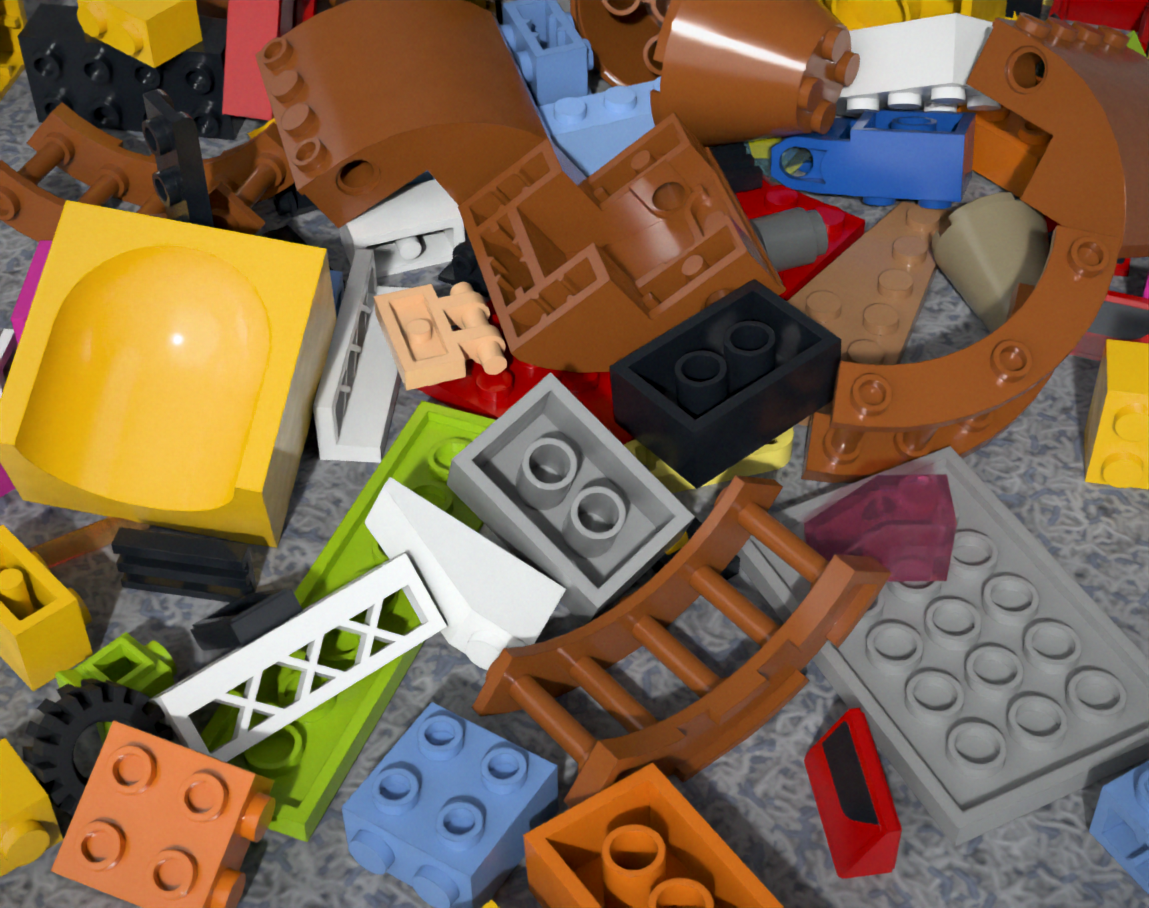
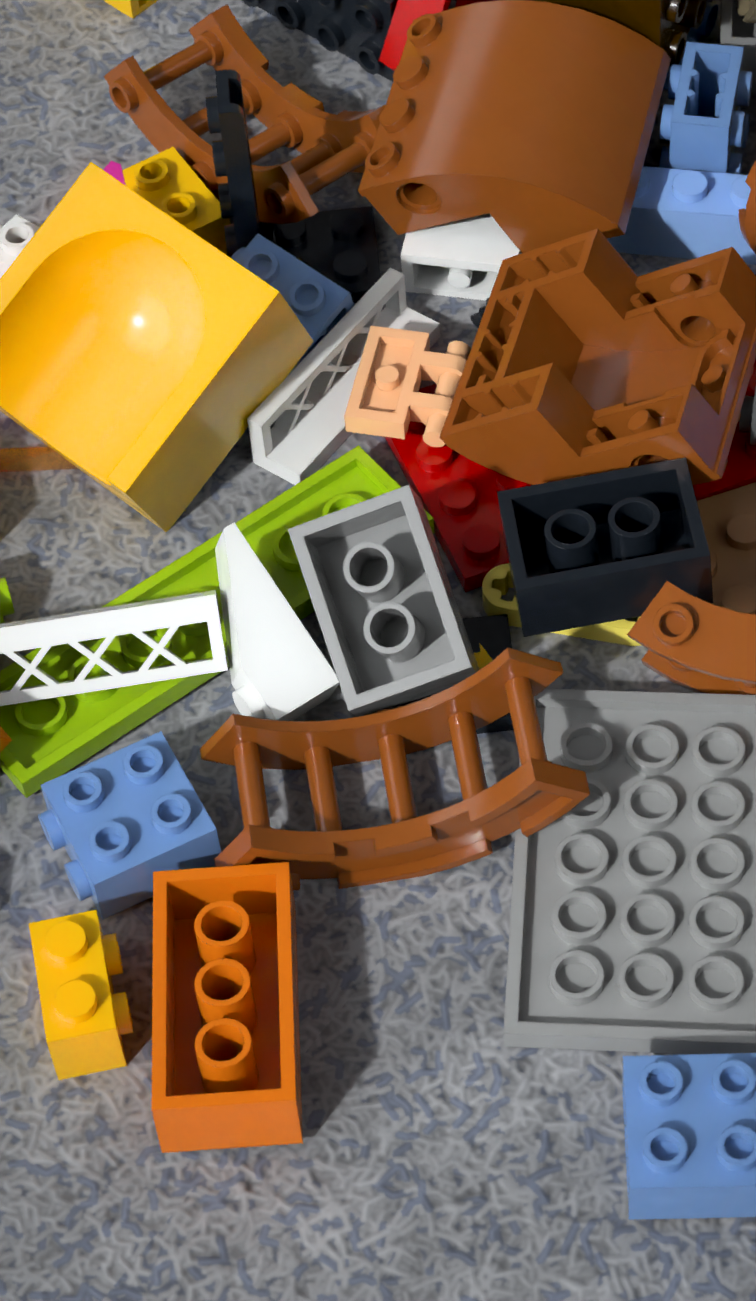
camera: 35 degrees right, 10 degrees up
black tile [111,527,257,603] -> none
black tile [190,588,303,651] -> none
clear pink slope [803,474,957,583] -> none
red slope [804,708,902,879] -> none

